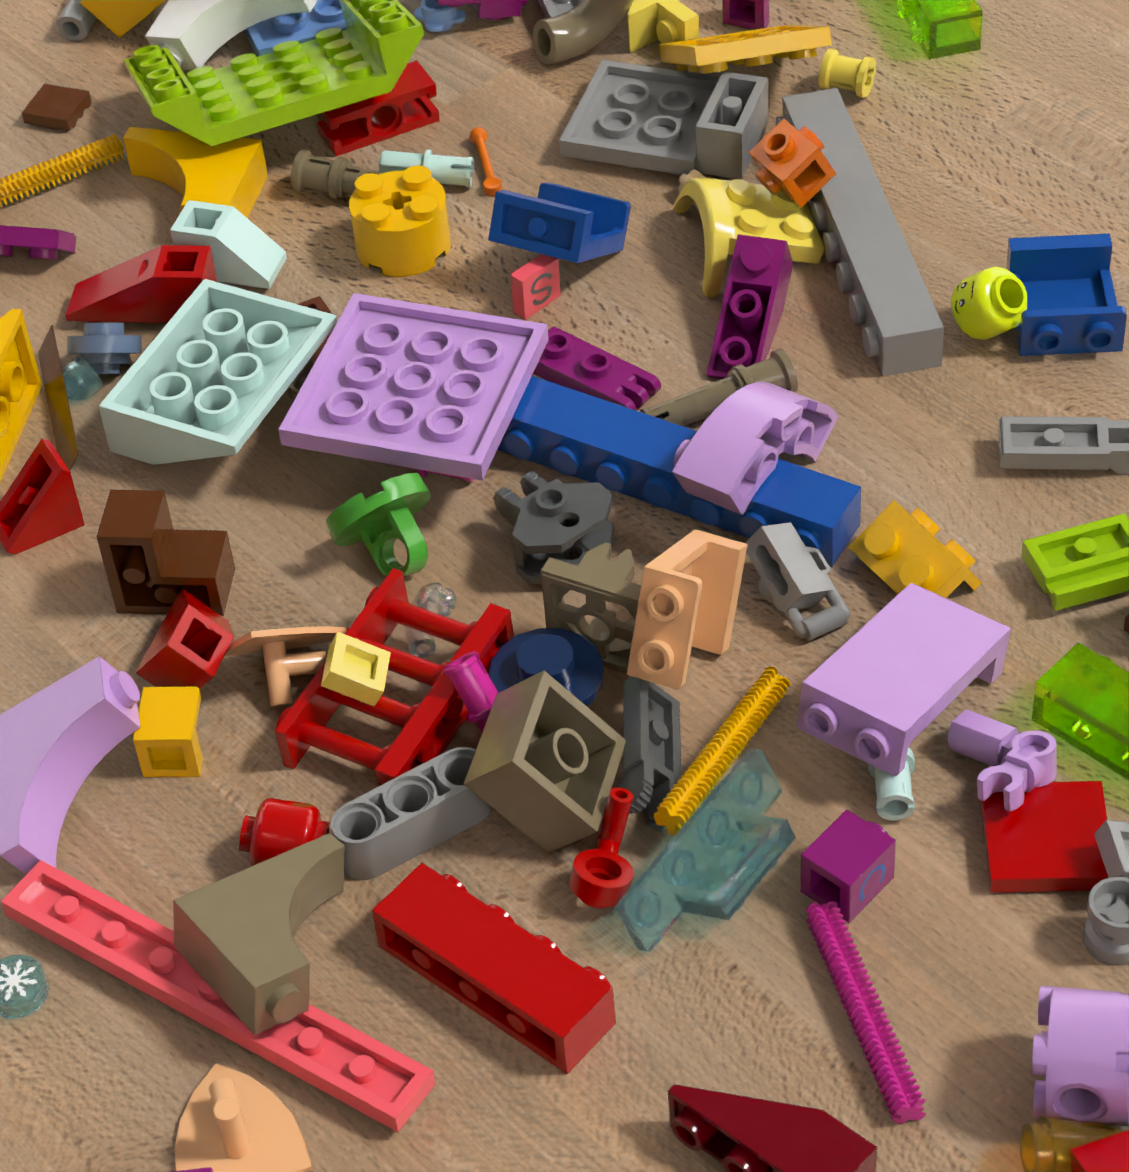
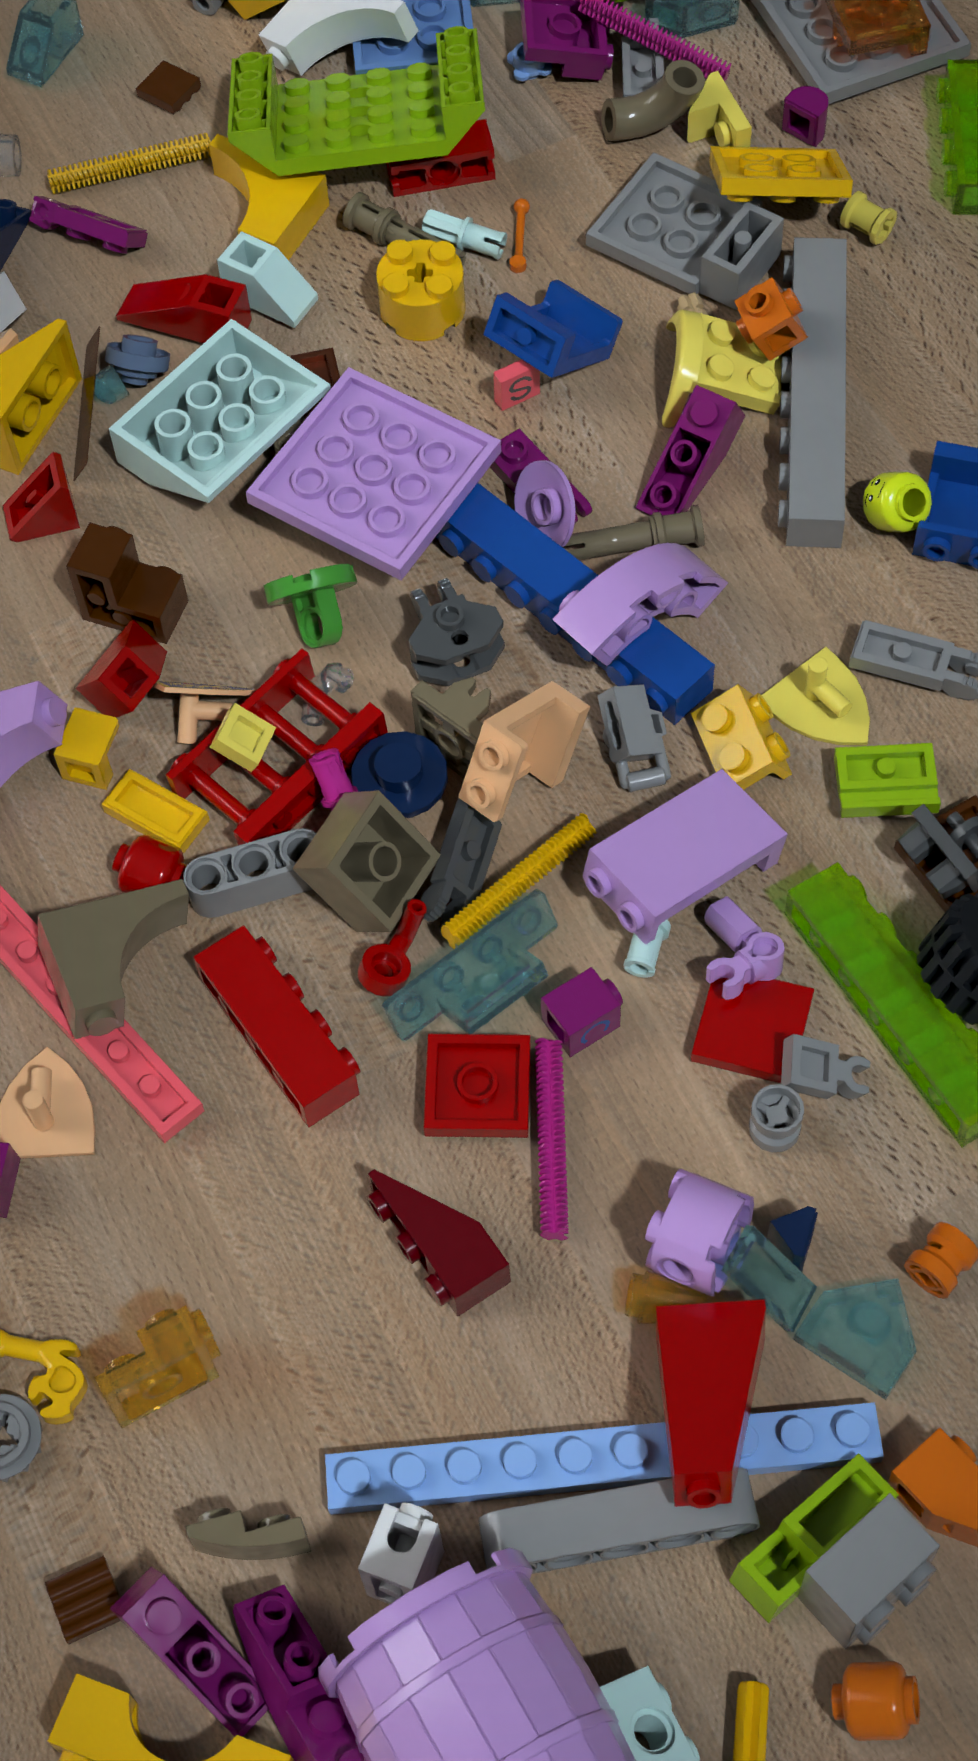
camera: 15 degrees right, 15 degrees up
none -> yellow tile [101,769,210,854]
none -> red plate [424,1034,531,1138]
none -> lavender dish [514,460,576,547]
none -> light yellow shield [761,647,870,745]

